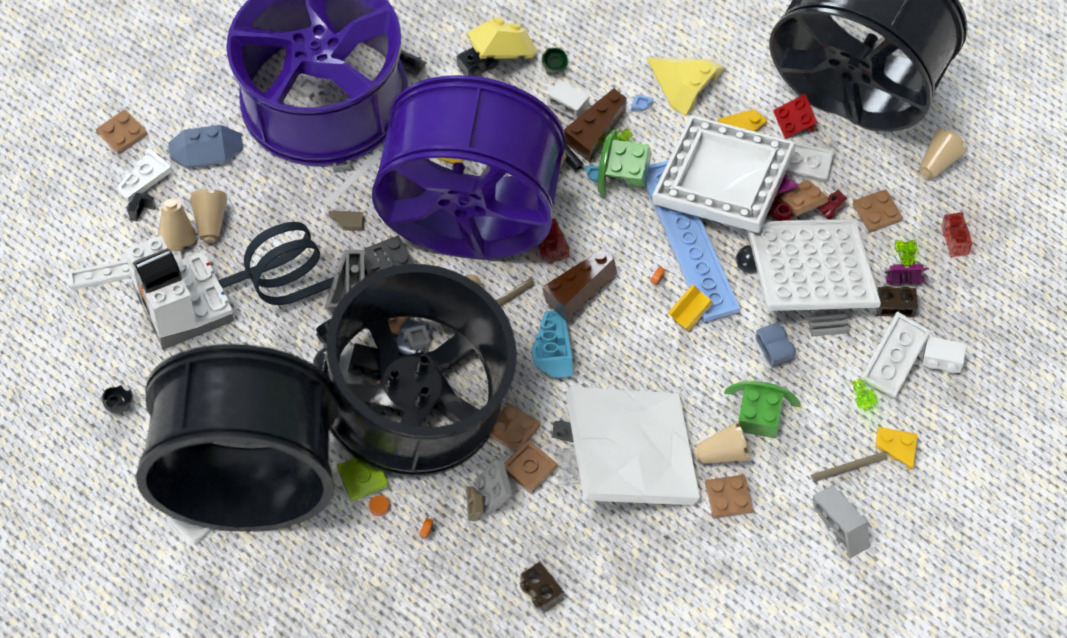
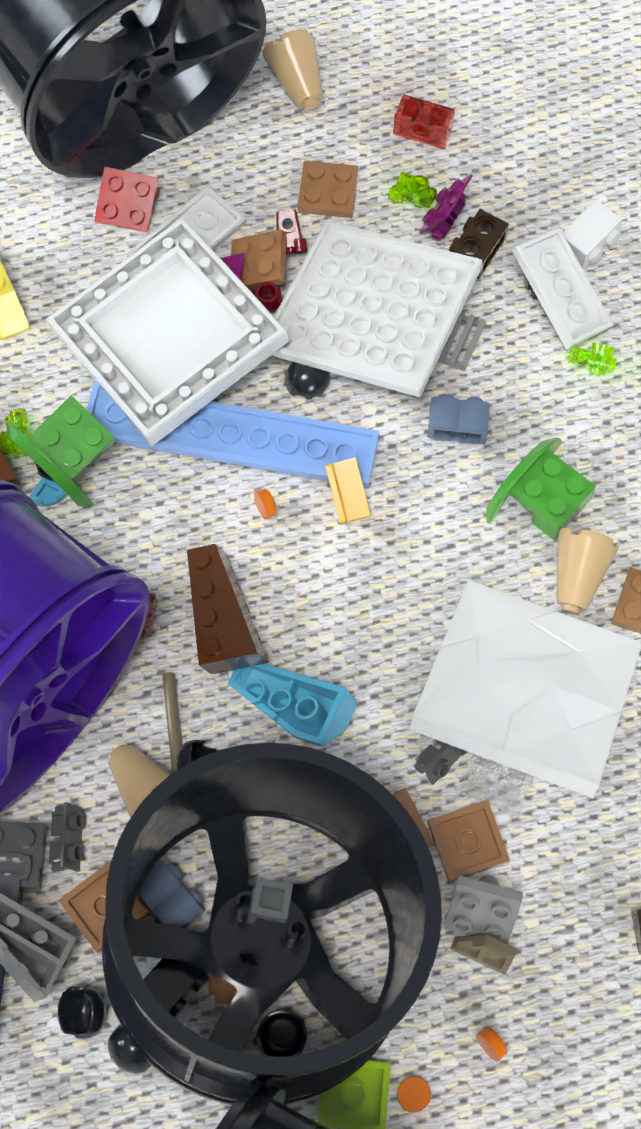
camera: 60 degrees left, 10 degrees up
yellow wing [717,109,767,132] -> none

